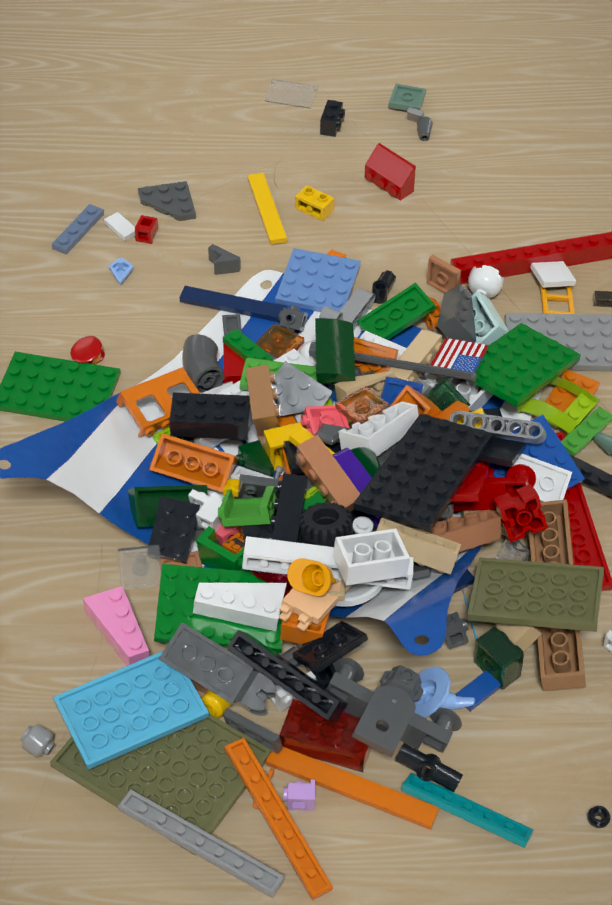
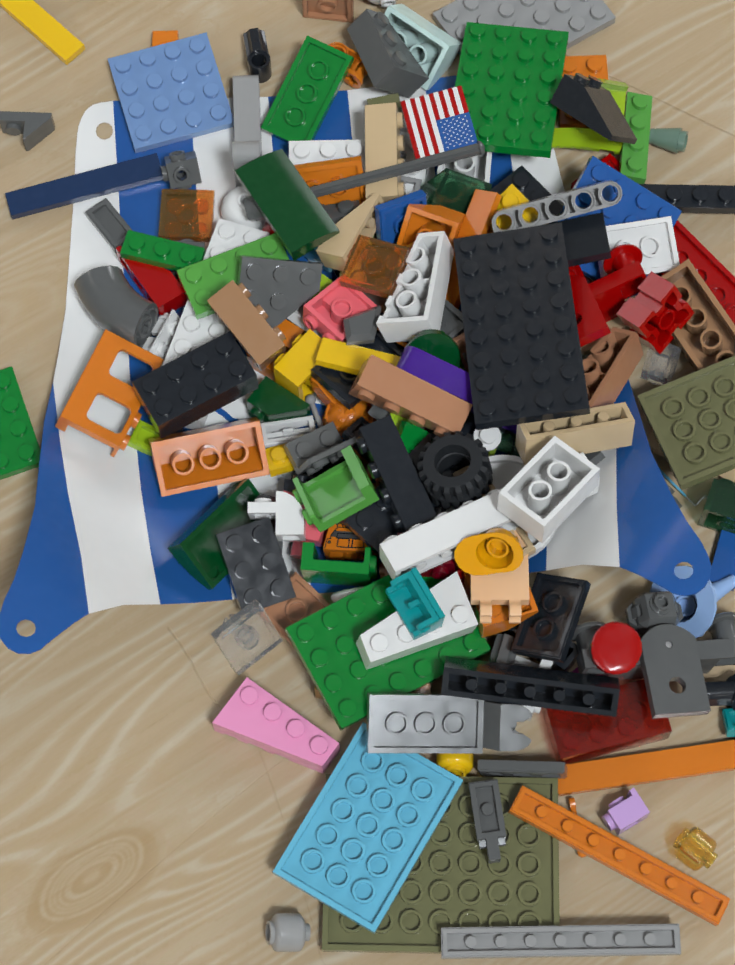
camera: 30 degrees left, 20 degrees up
none -> teal hinge [385,567,445,640]
none -> dark grey hinge [469,779,506,864]
none -> black slope [550,73,637,144]
none -> red piece [590,621,642,675]
none -> clear yellow head [672,827,718,871]

